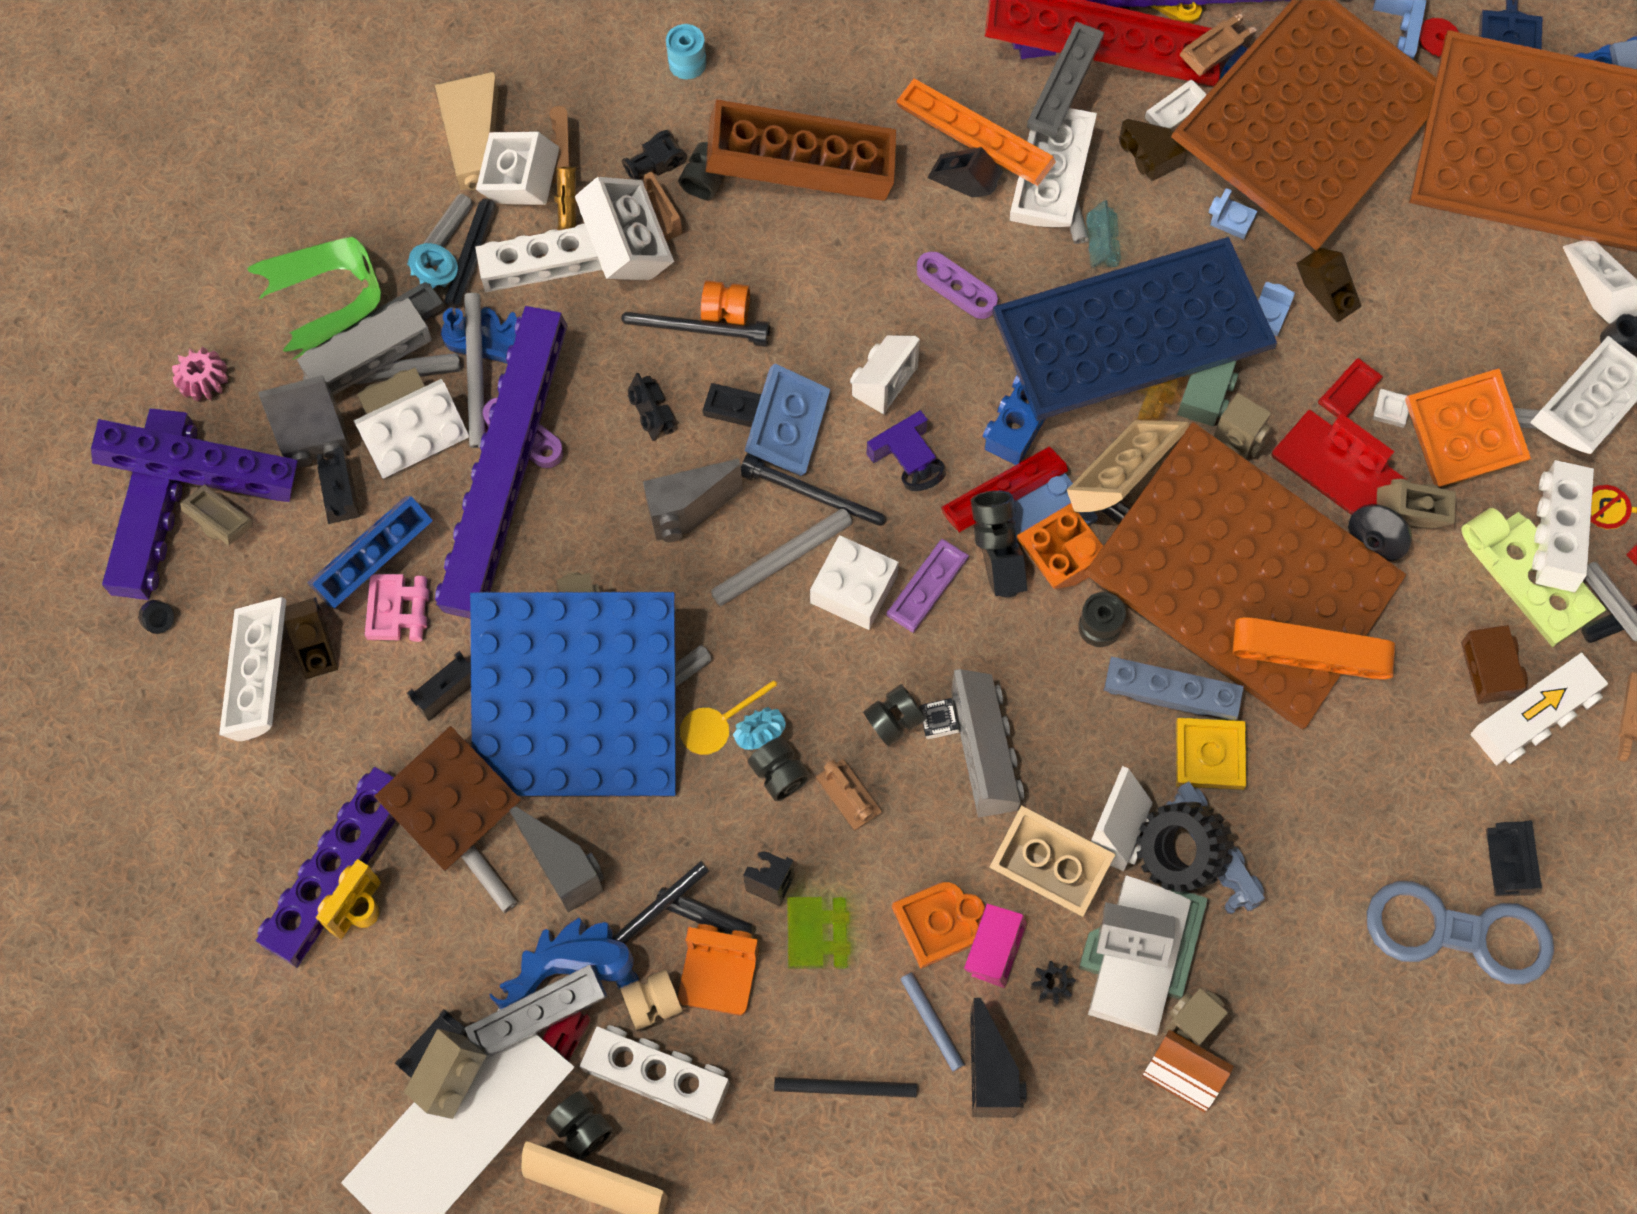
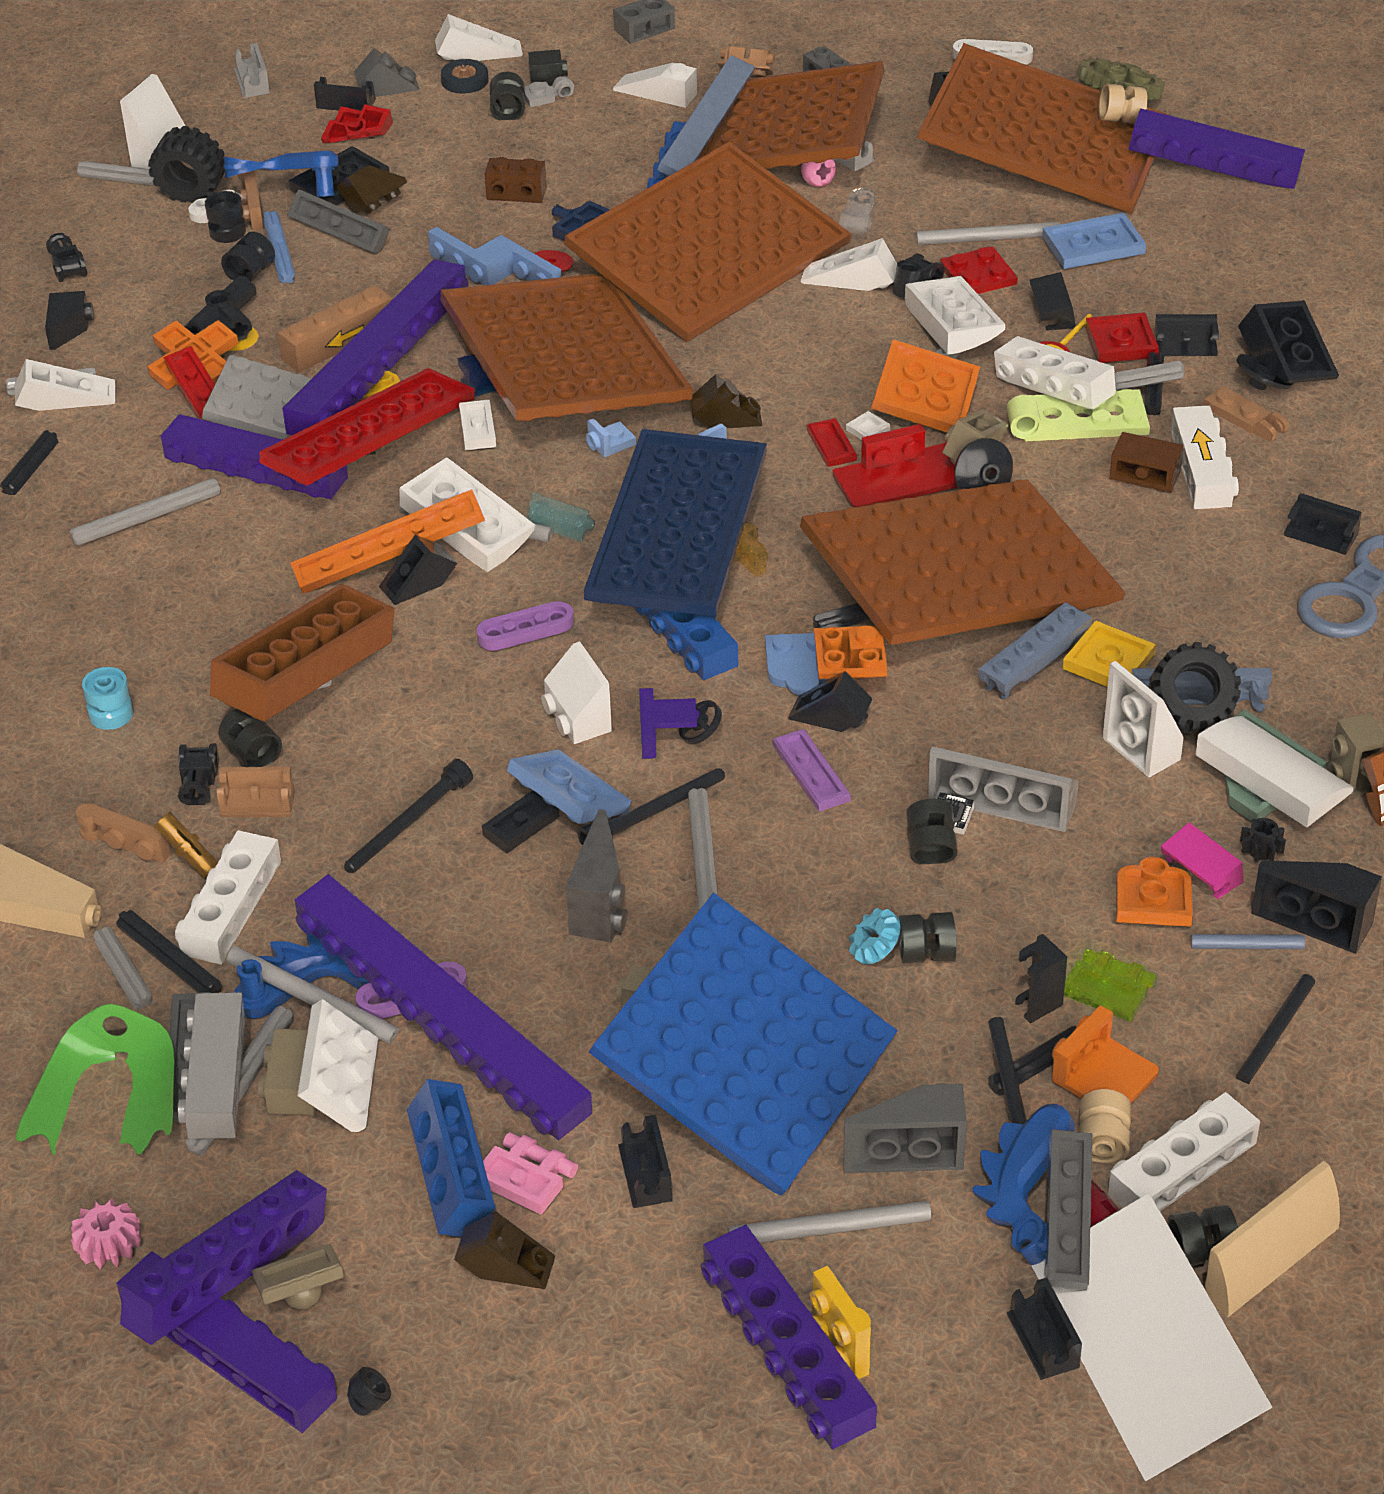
camera: 60 degrees left, 25 degrees down
white slope [219,597,286,741] -> none
flat silver slope [258,375,351,467] -> none
black hinge [316,447,360,524] -> none
reddish brown plate [374,726,521,872] -> none
dark tan brick [404,1029,487,1119] -> none
medium azure gear [407,243,458,289] -> none
white brick [476,132,560,205] -> none
white brick [575,177,674,280] -> none
black hinge [628,373,677,441] -> none
yellow piece [680,680,777,755] -> none
orange wheel [701,280,750,325] -> none
white brick [810,535,899,630] -> none
medium nougat hinge [815,759,882,831] -> none
red tile [941,446,1068,533] -> none
pearl dark grey wheel [971,491,1017,550] -> none
tan slope [989,805,1115,917] -> none
dark grey plate [1027,22,1104,139] -> none
tan slope [1067,420,1189,512] -> none
pearl dark grey wheel [1078,592,1126,647] -> none
light grey hinge [1096,902,1175,968] -> none
dark brown slope [1119,119,1186,181] -> none
sand green slope [1177,360,1238,427] -> none
medium nougat hinge [1180,13,1257,76] -> none
dark tan brick [1214,393,1271,460] -> none
orange beam [1233,618,1395,680] -> none

